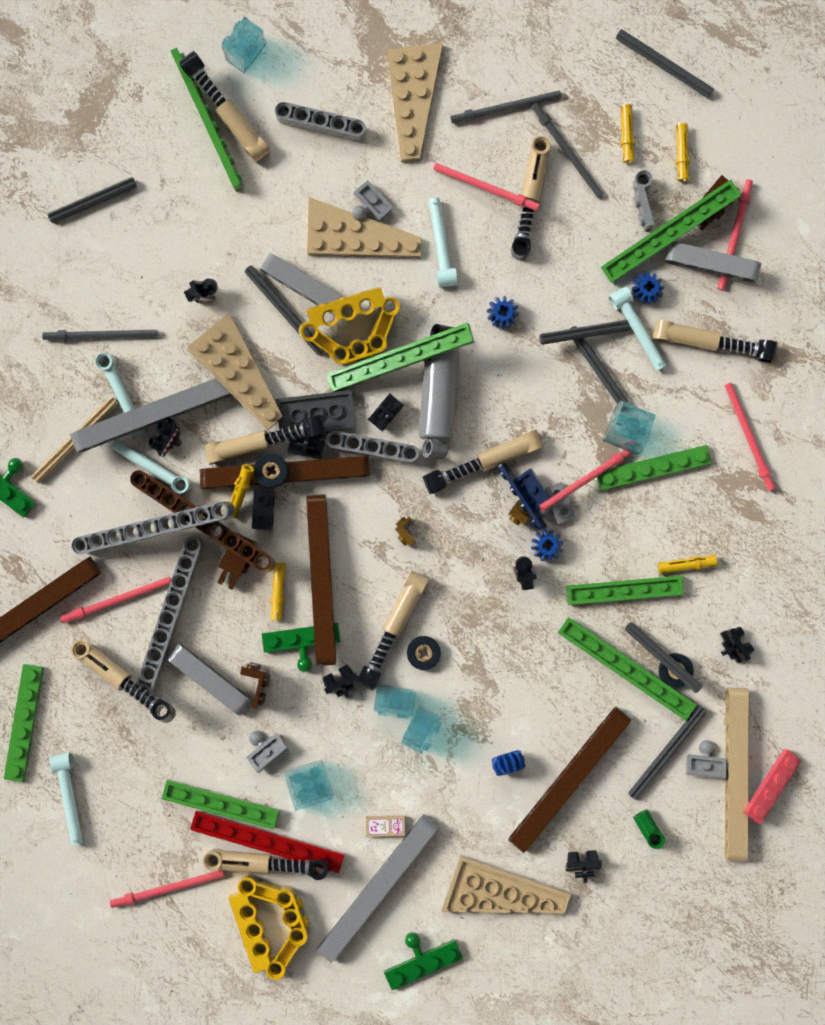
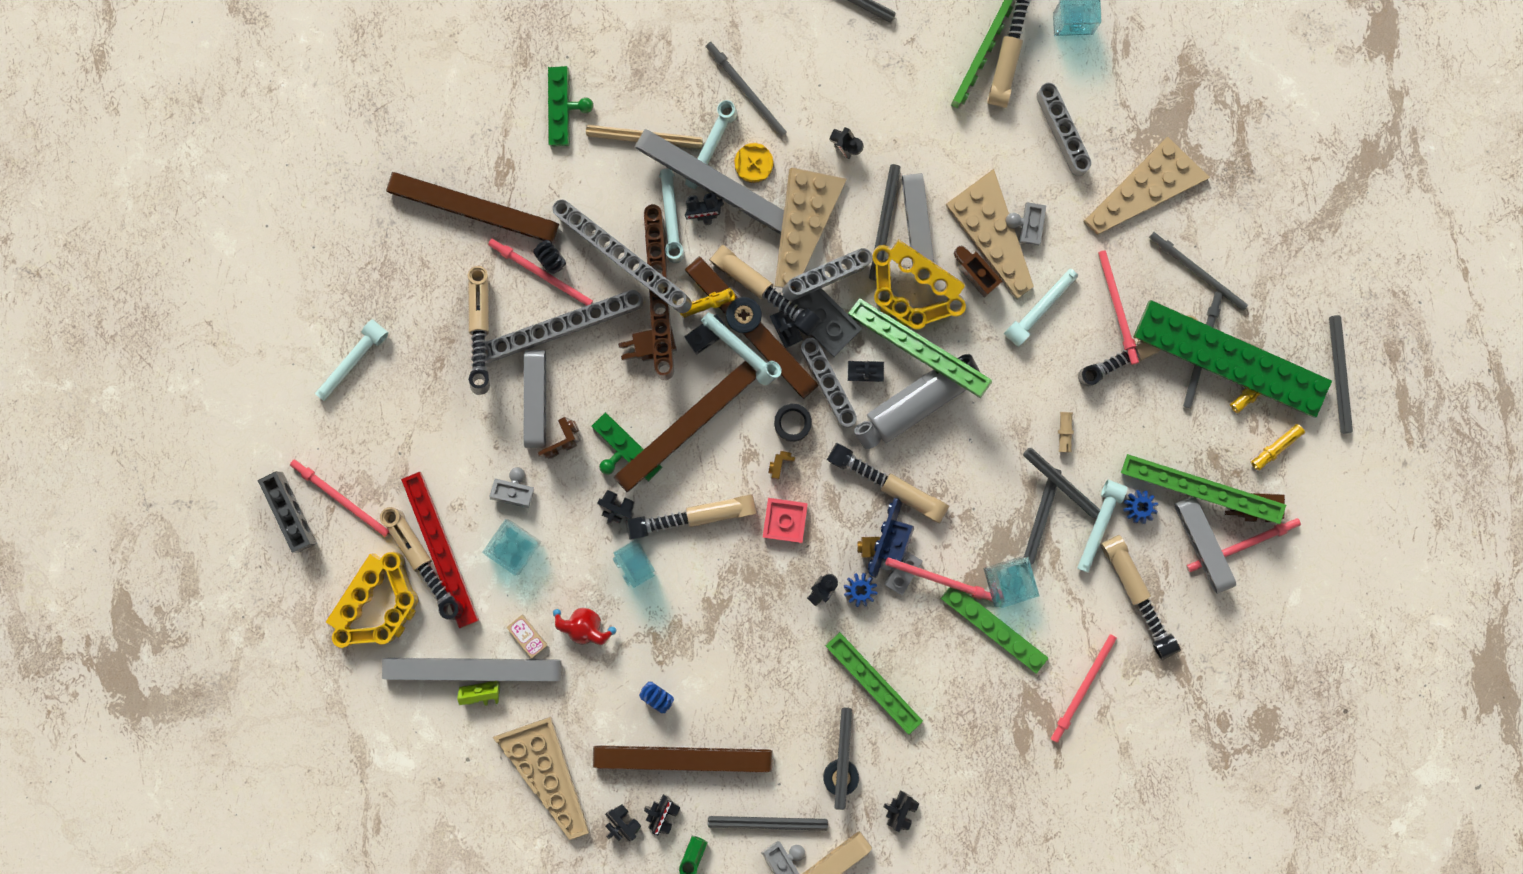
camera: 55 degrees right, 0 degrees up
bright green plate [4,664,44,782] -> none
bright green plate [162,779,279,830] -> none
yellow pin [270,562,286,621] -> none
green plate [384,932,463,991] -> none
clear light blue brick [401,705,442,754] -> none
black bush [407,636,441,670] -> none
blue gear [487,296,519,329] -> none
bright green plate [557,617,696,721] -> none
light grey plate [633,170,655,231] -> none
yellow pin [657,554,717,575] -> none
none -> dark grey brick [258,471,317,553]
none -> lime plate [457,681,500,706]
none -> black gear [533,240,566,274]
none -> red piece [553,608,617,645]
none -> black hips [644,794,680,836]
none -> light aqua piece [701,312,781,385]
none -> yellow tile [734,143,774,183]
none -> coral plate [763,498,808,543]
none -> black tyre [774,403,812,442]
none -> light grey beam [782,248,873,301]
none -> reddish brown hinge [953,245,1003,298]
none -> tan pin [1058,412,1074,452]
none -> green plate [1133,300,1332,418]

